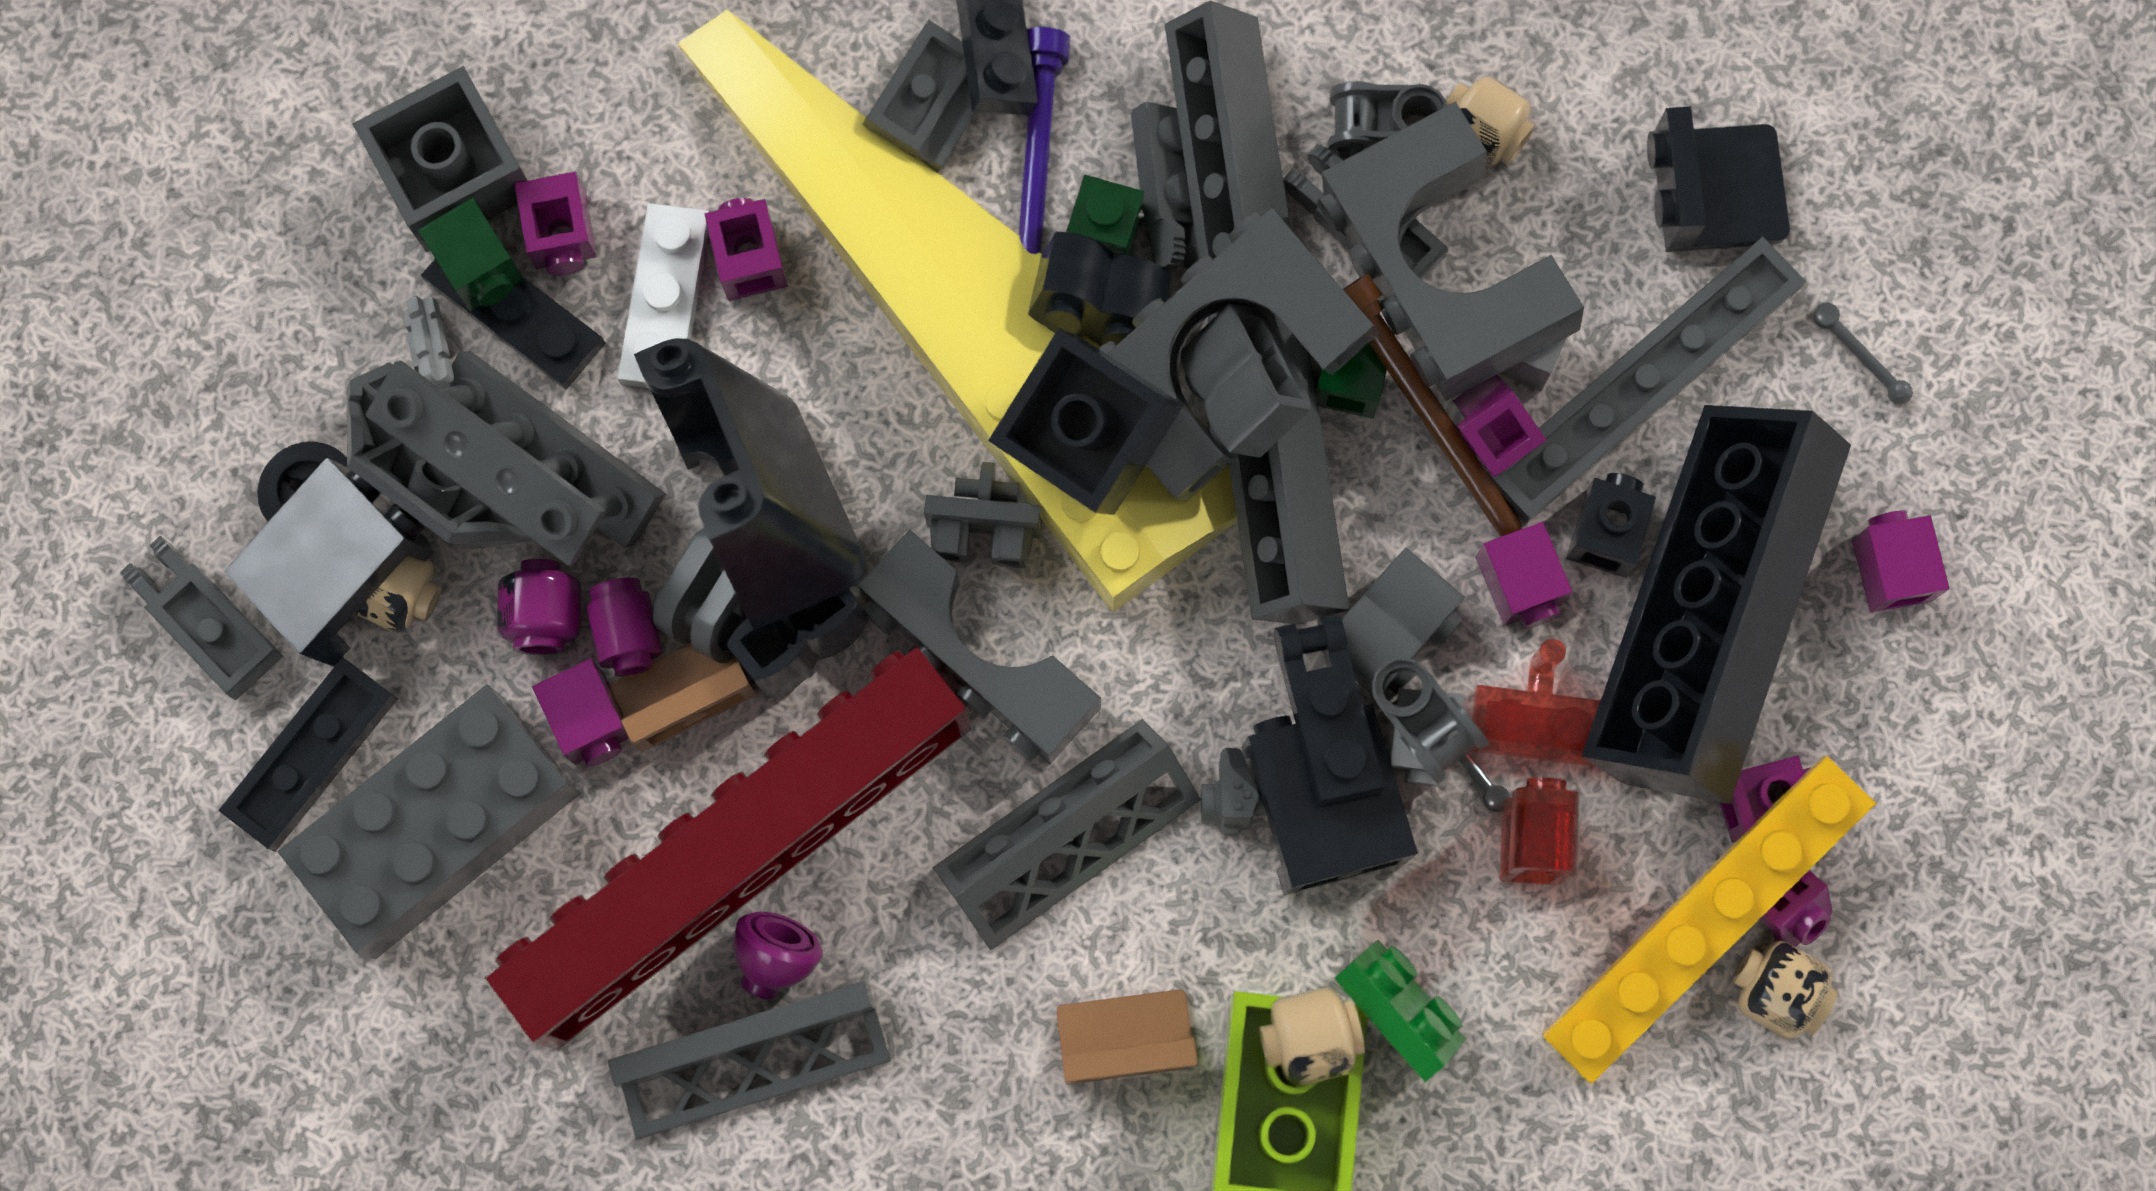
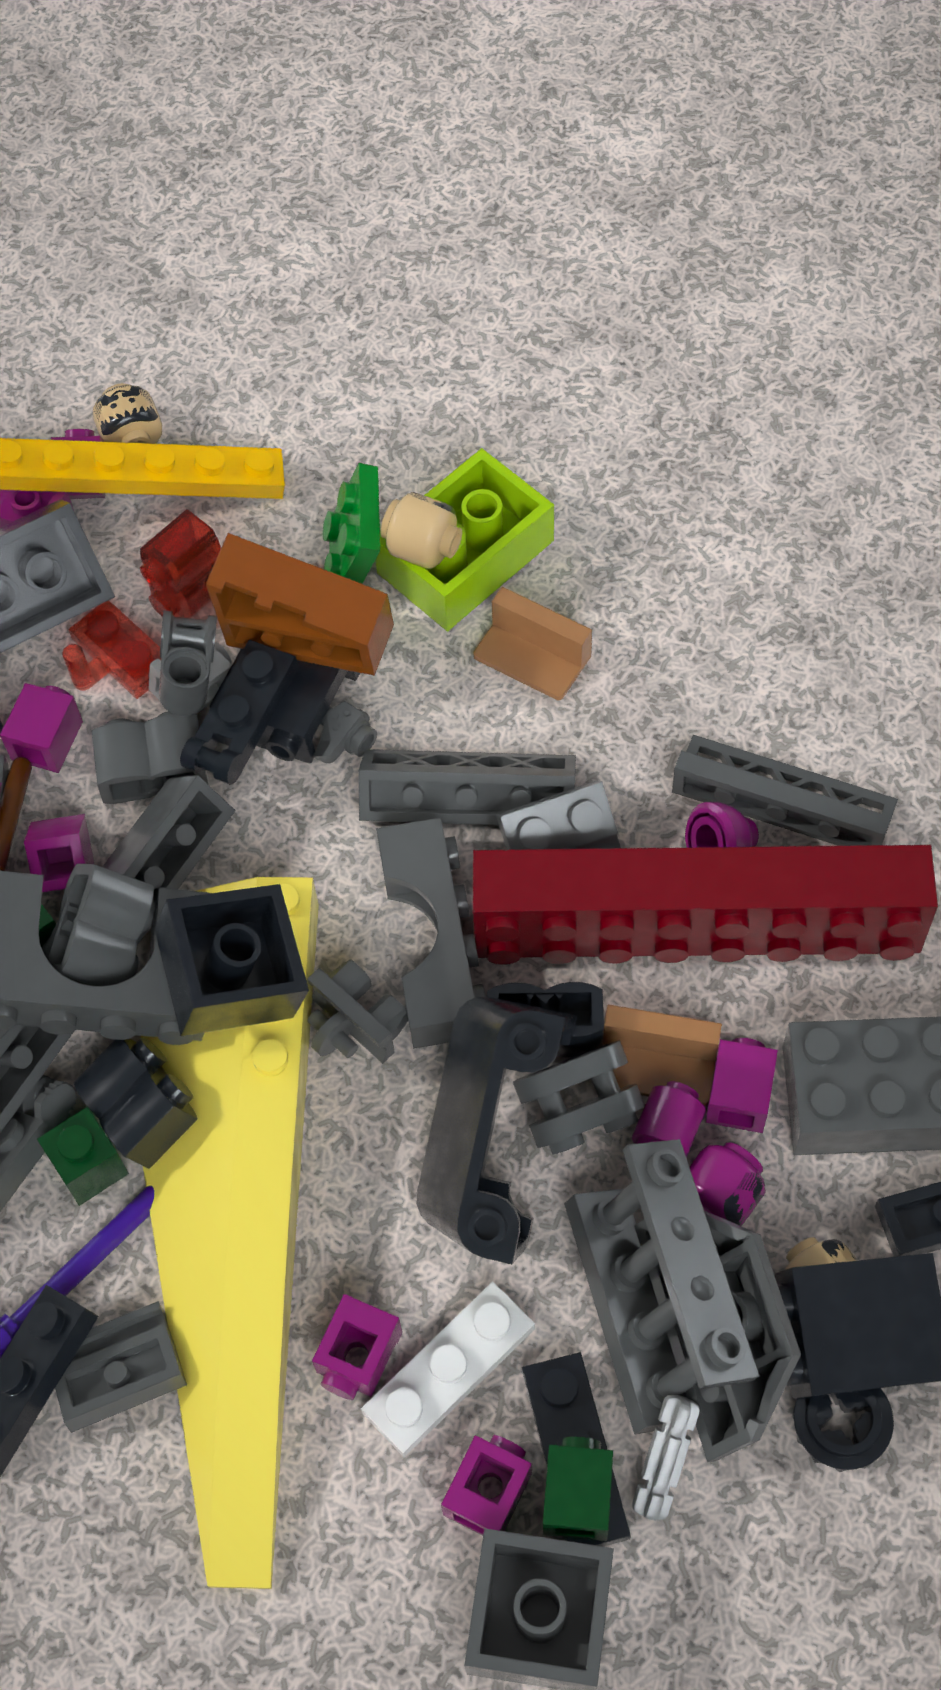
camera: 140 degrees left, 15 degrees down
none -> magenta brick [24,814,94,892]
none -> dark orange wedge [206,533,394,676]
none -> plate [496,780,621,850]

